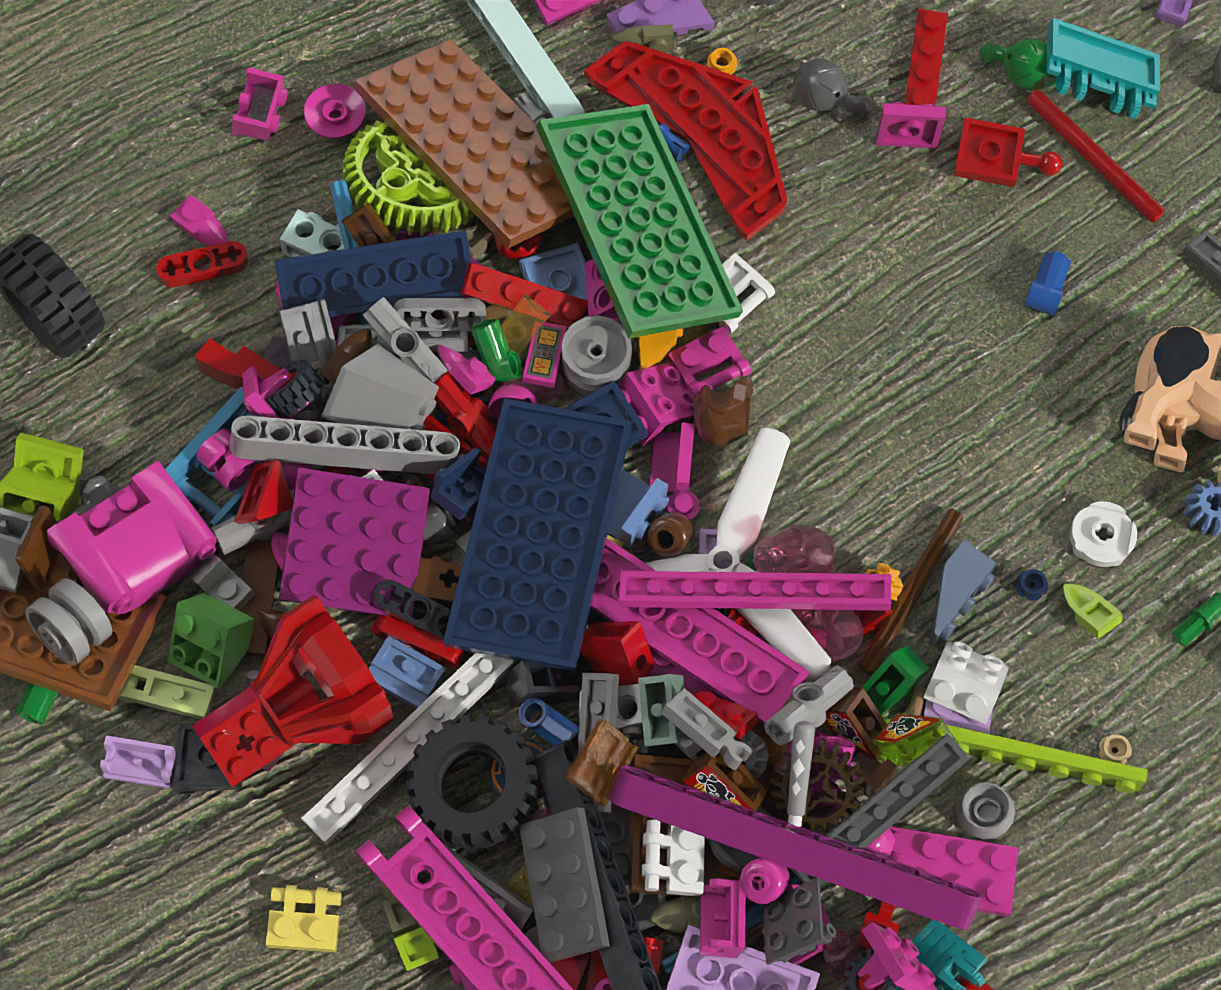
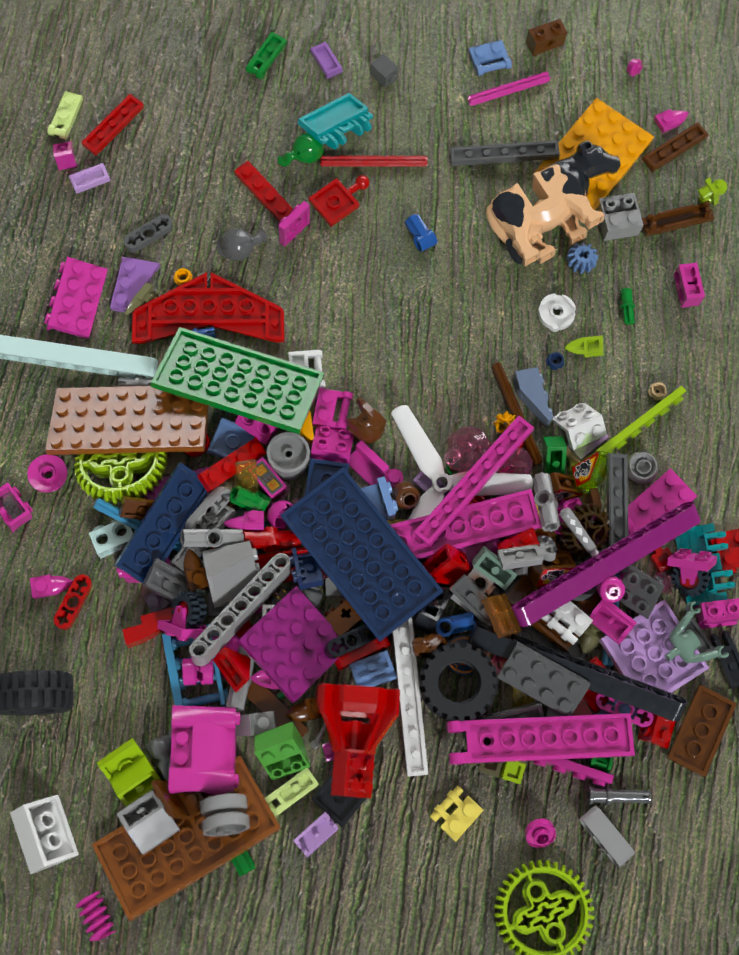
camera: 55 degrees left, 5 degrees up
none -> reddish brown hair [411,634,447,660]

